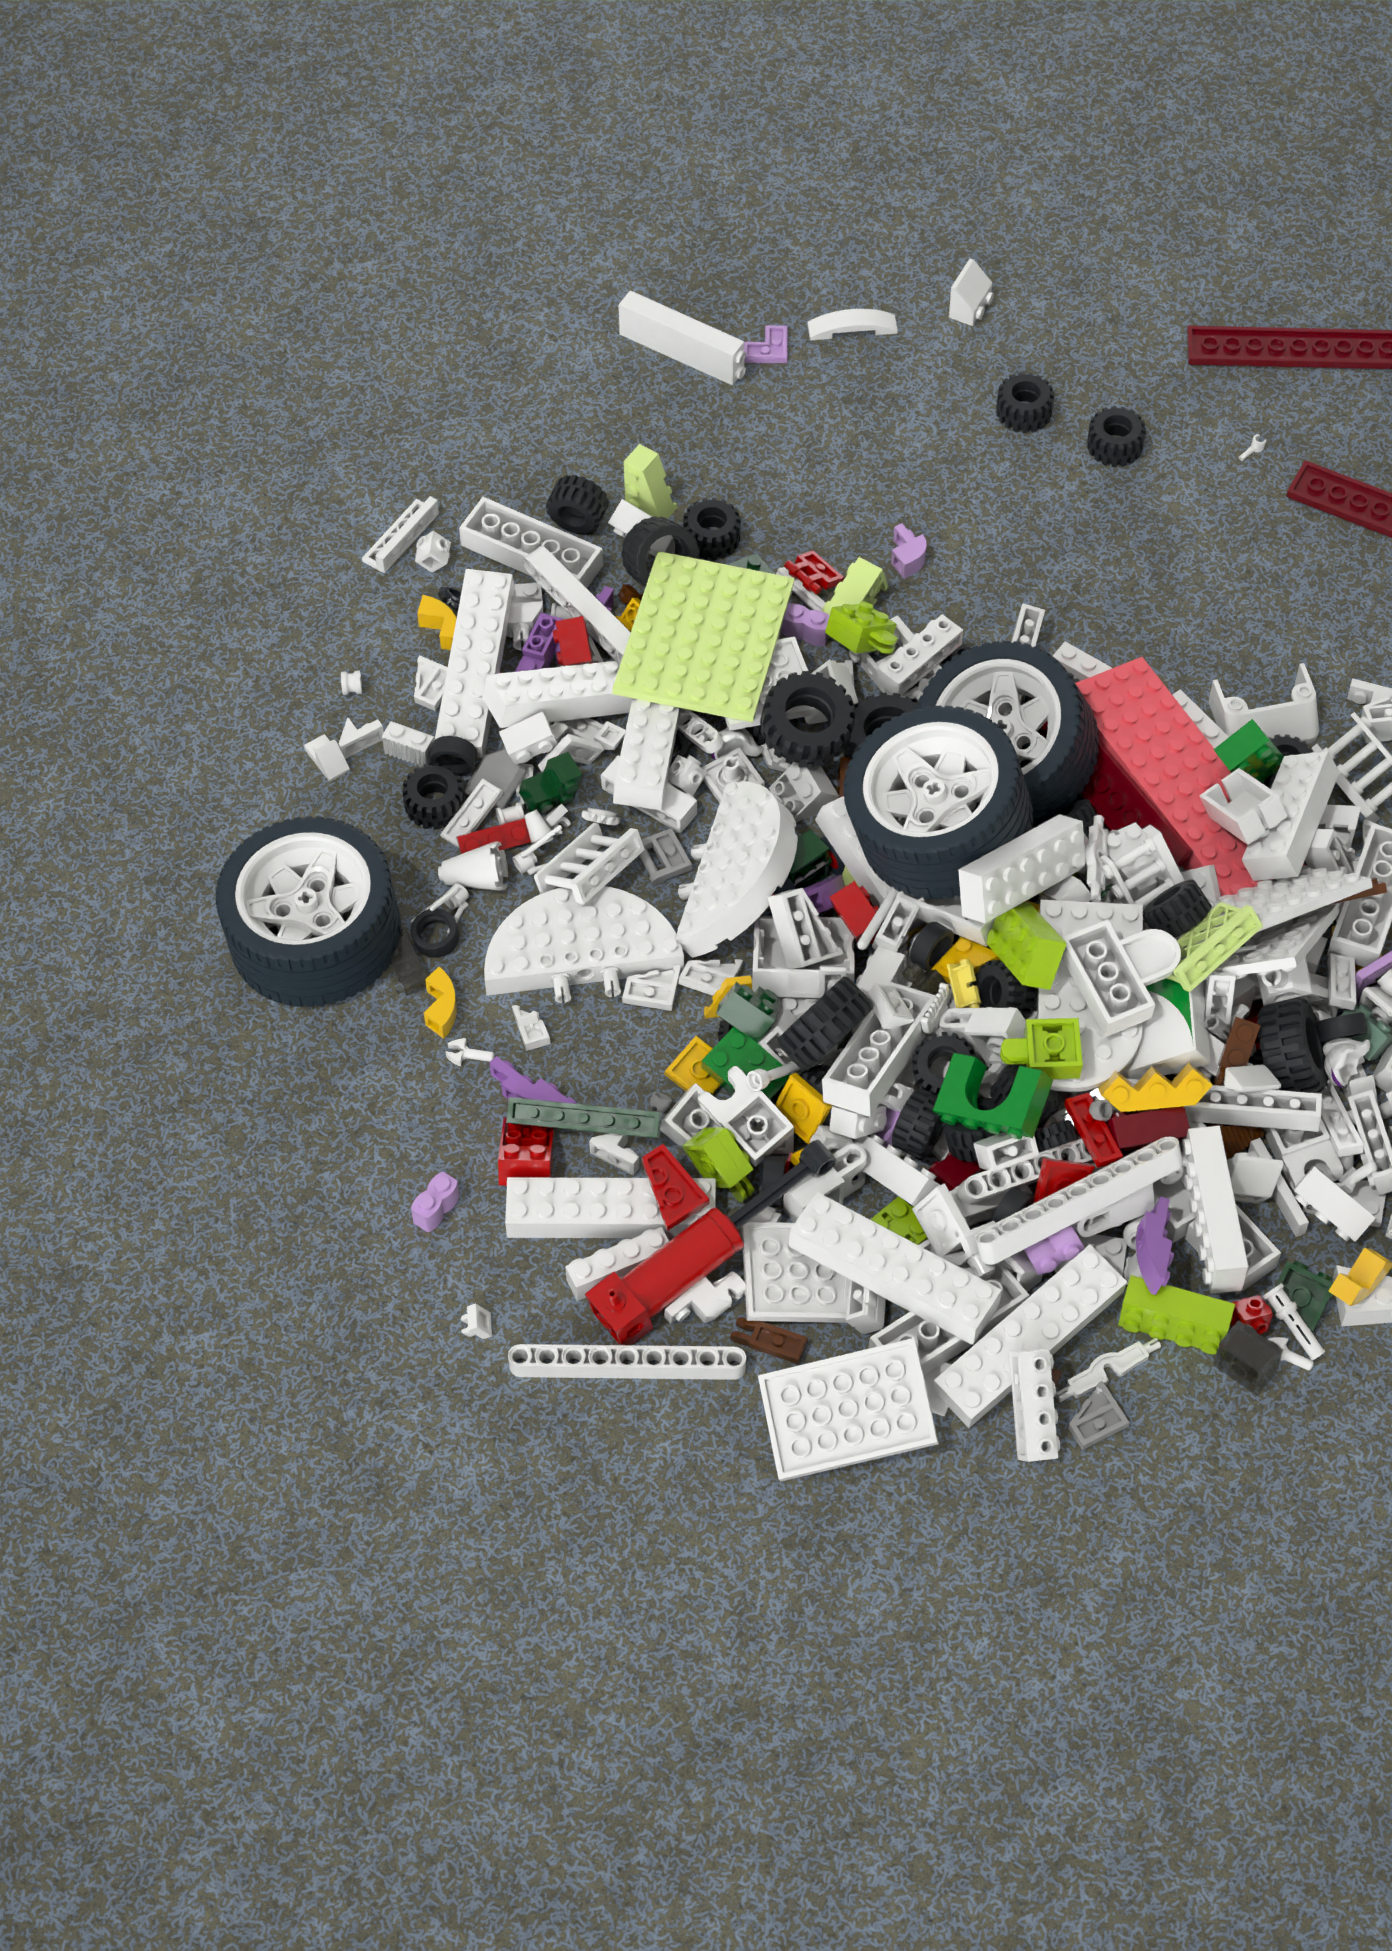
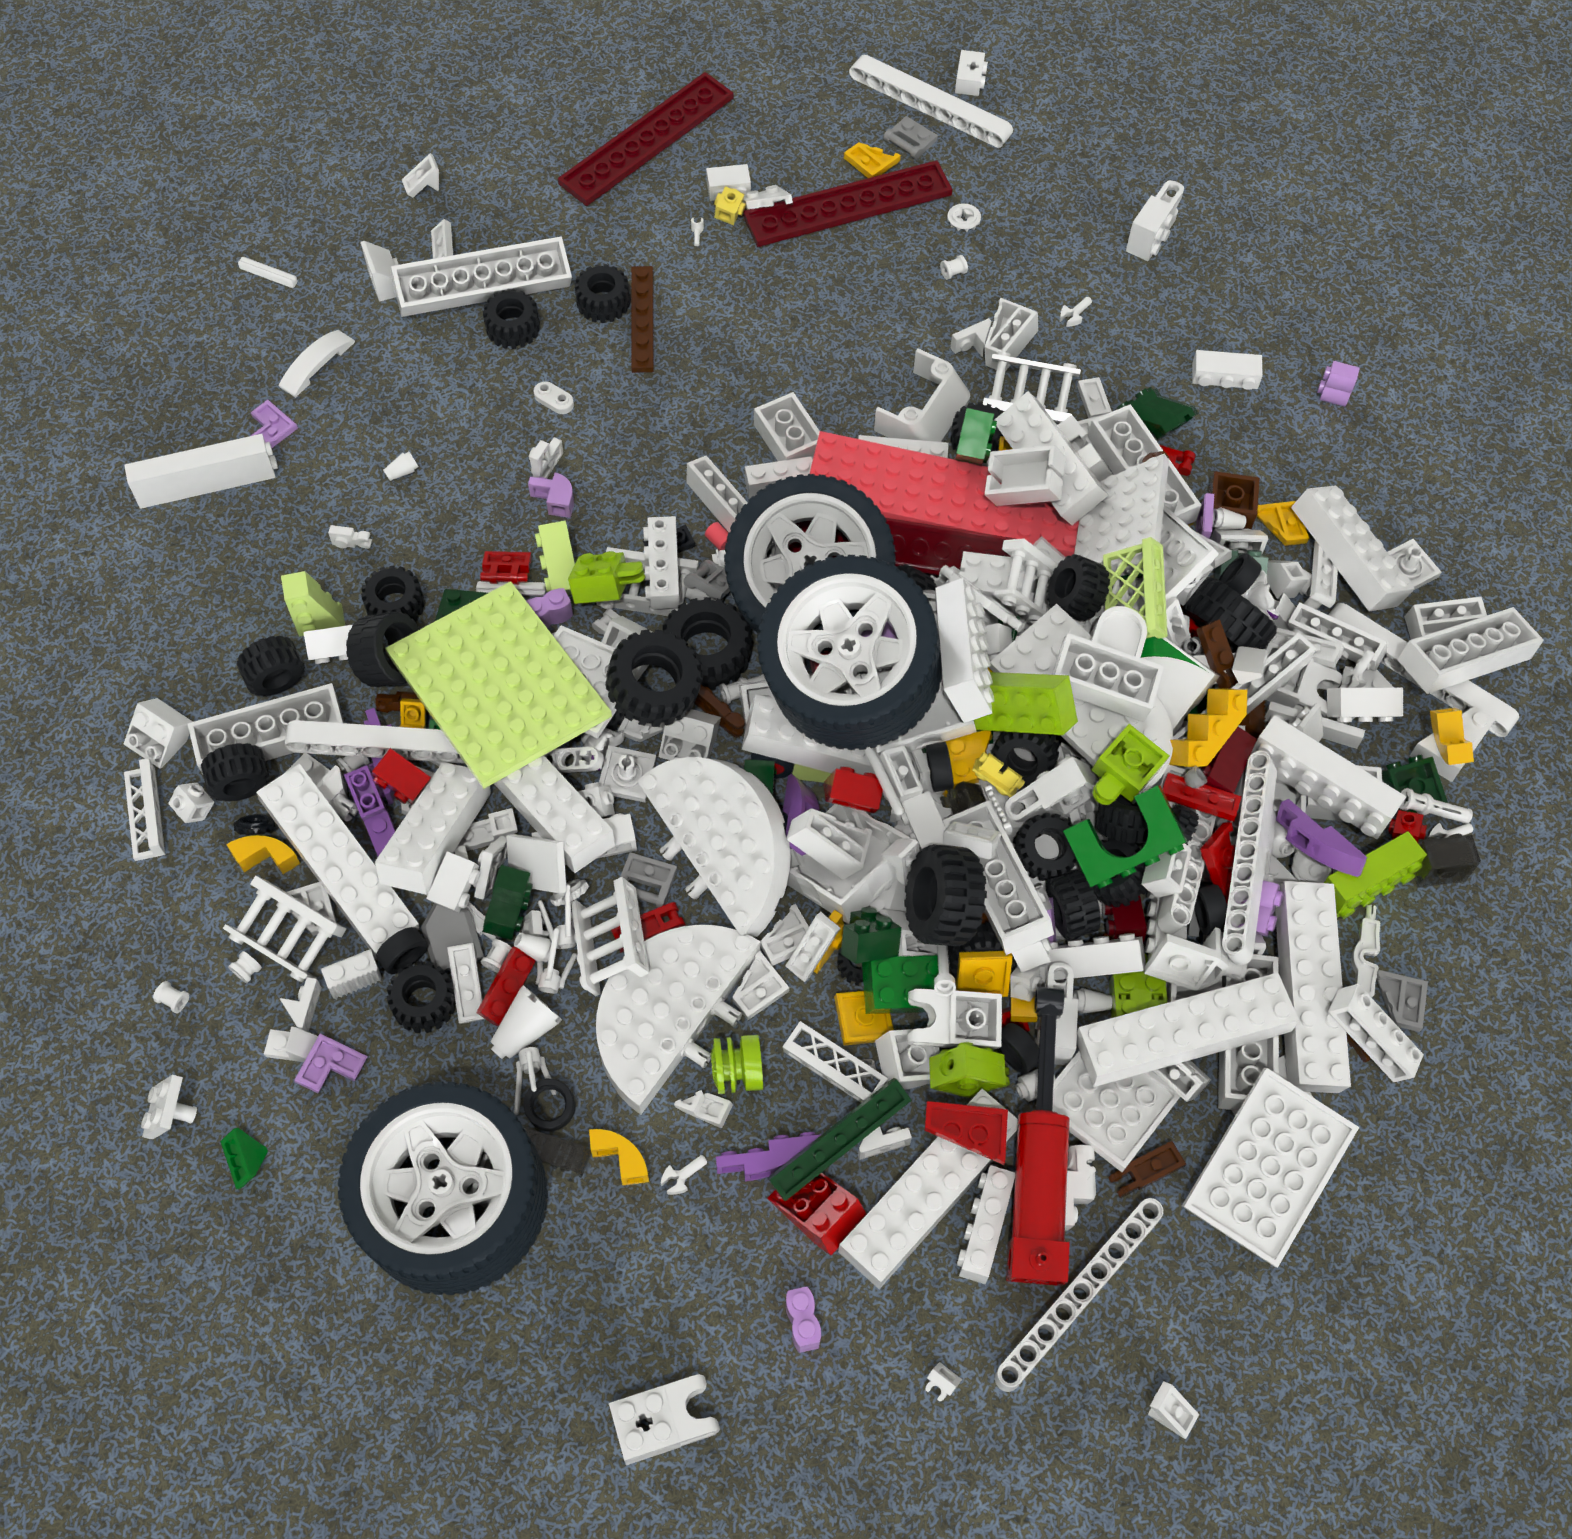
camera: 50 degrees left, 5 degrees up
none -> white slope [124,698,193,768]
none -> white plate [141,1075,197,1139]
none -> white bush [153,981,189,1013]
none -> black tyre [201,743,270,802]
none -> green slope [220,1128,268,1189]
none -> white fence [223,875,346,983]
none -> white axle [238,257,298,288]
none -> lavender tile [294,1034,368,1093]
none -> white plate [328,525,372,549]
none -> white cone [383,452,418,481]
none -> white brick [391,236,572,317]
none -> white slope [402,153,439,198]
none -> white plate [431,219,453,259]
none -> white tile [506,834,566,894]
none -> white plate [529,438,563,478]
none -> white plate [534,382,574,414]
none -> white plant [538,884,576,949]
none -> white brick [609,1374,720,1465]
none -> red plate [611,902,686,953]
none -> reddish brown plate [631,266,654,373]
none -> white brick [706,164,751,201]
none -> lime wheel [711,1035,763,1094]
none -> light yellow brick [714,186,746,226]
none -> white wing [743,185,793,209]
none -> white brick [754,392,820,461]
none -> white fence [783,1021,888,1103]
none -> white tile [785,912,840,982]
none -> white cone [1073,988,1112,1014]
none -> white slope [1148,1381,1199,1439]

